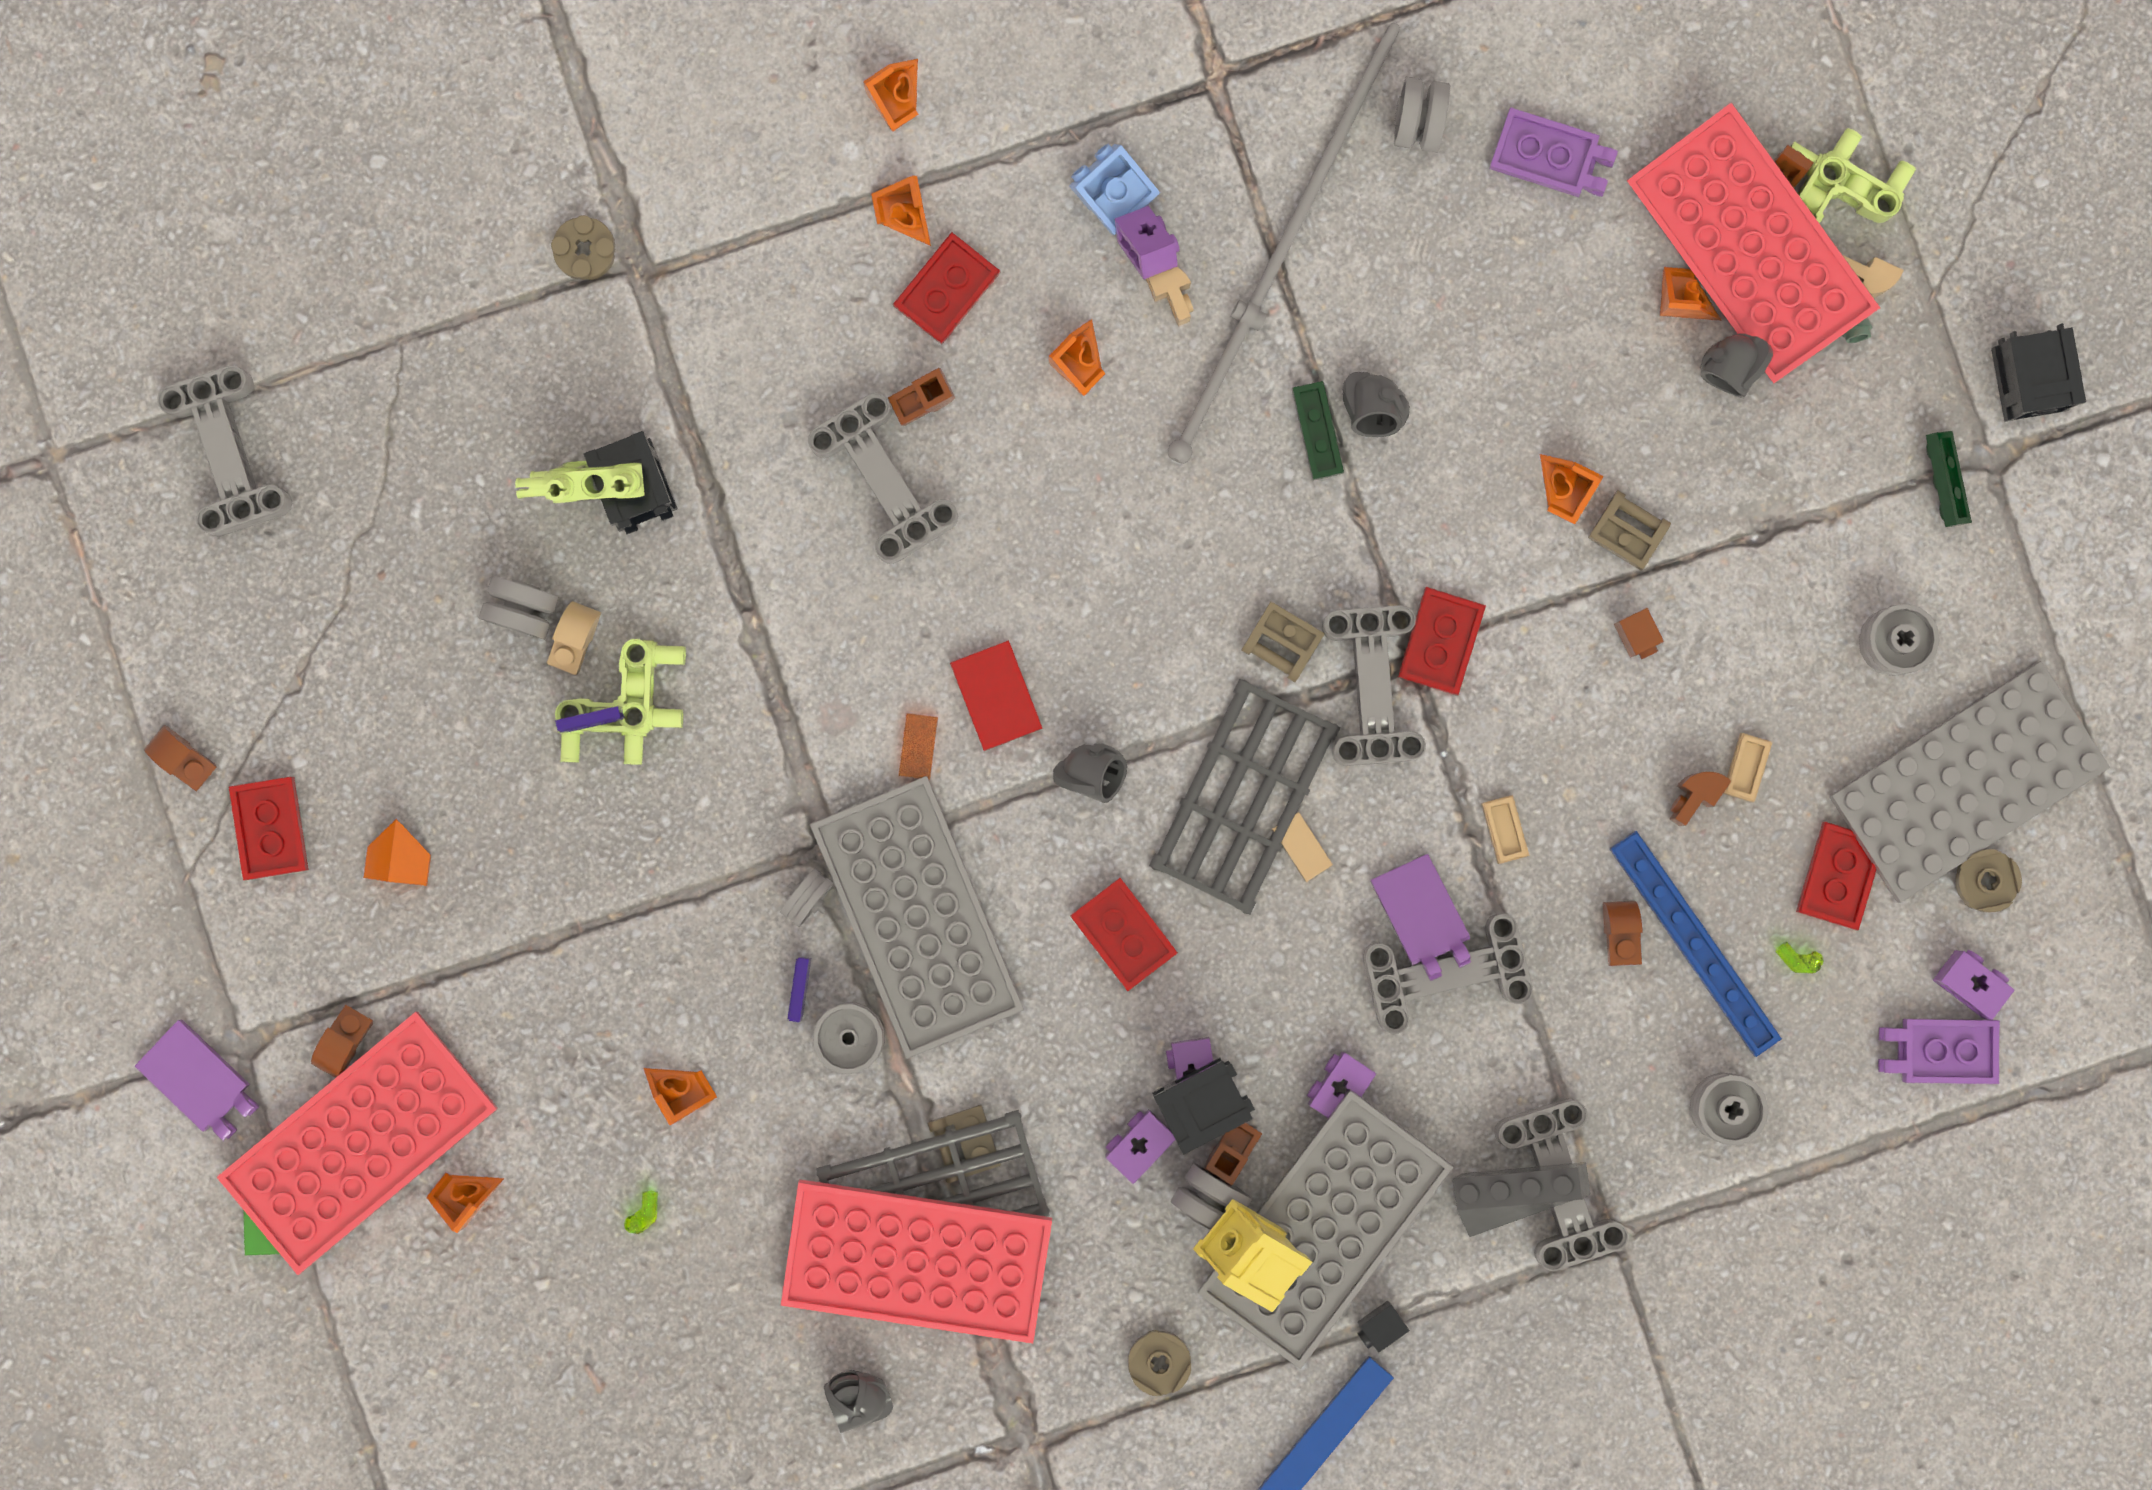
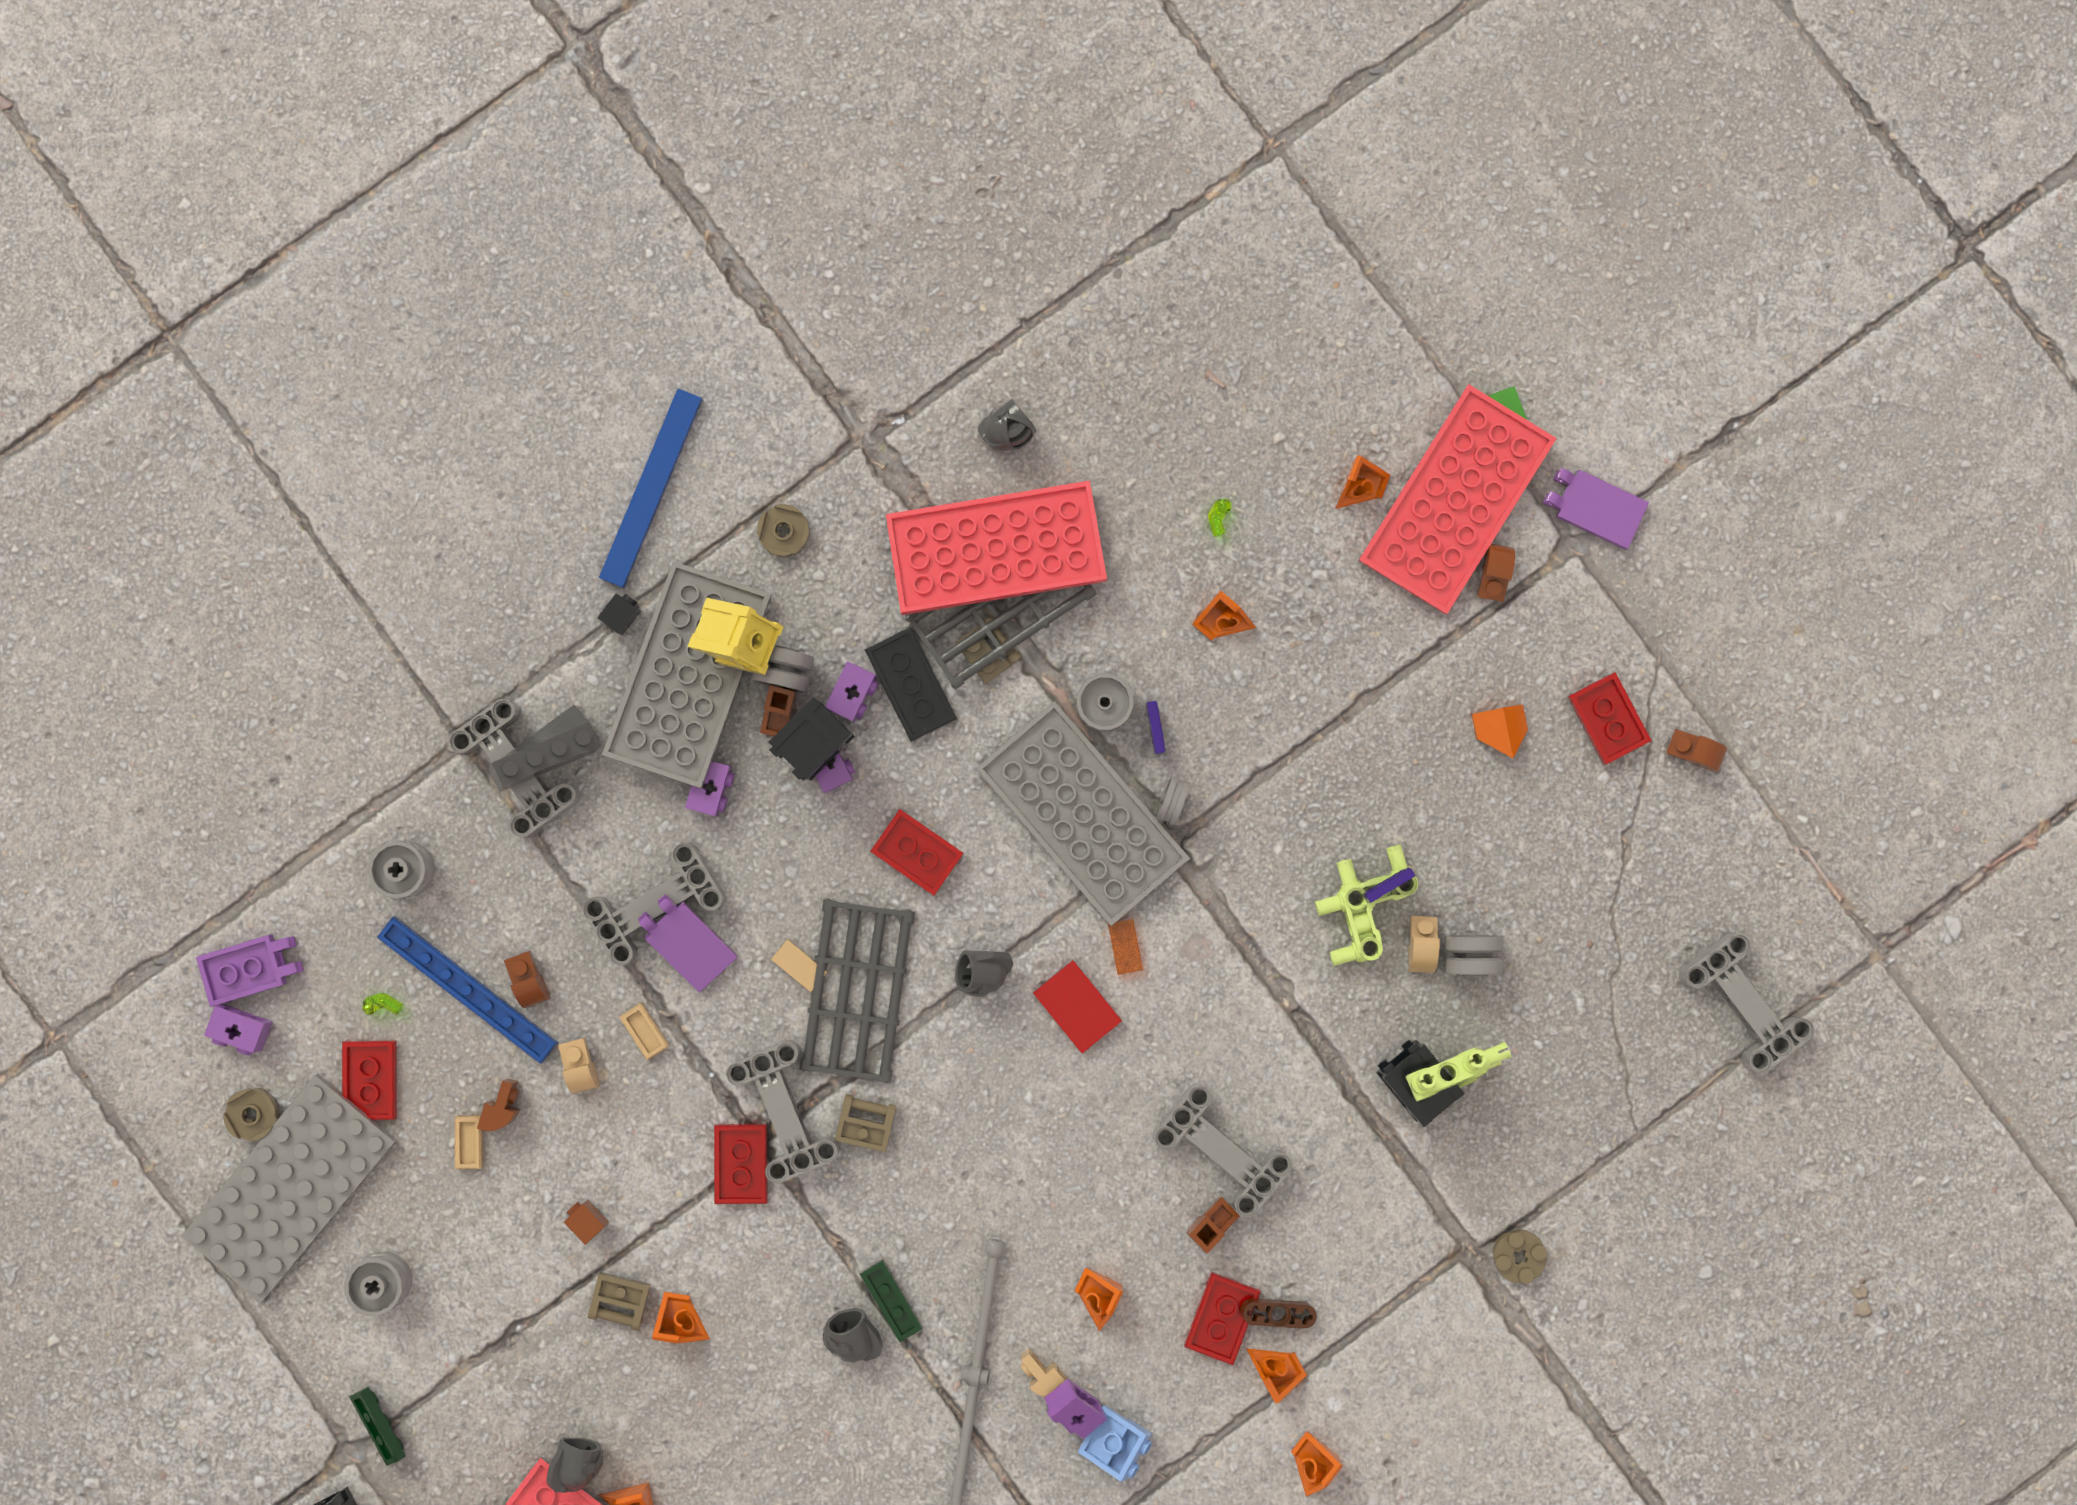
camera: 165 degrees right, 0 degrees up
none -> tan brick [558,1037,600,1094]
none -> black tile [865,627,957,742]
none -> reddish brown beam [1240,1298,1317,1329]

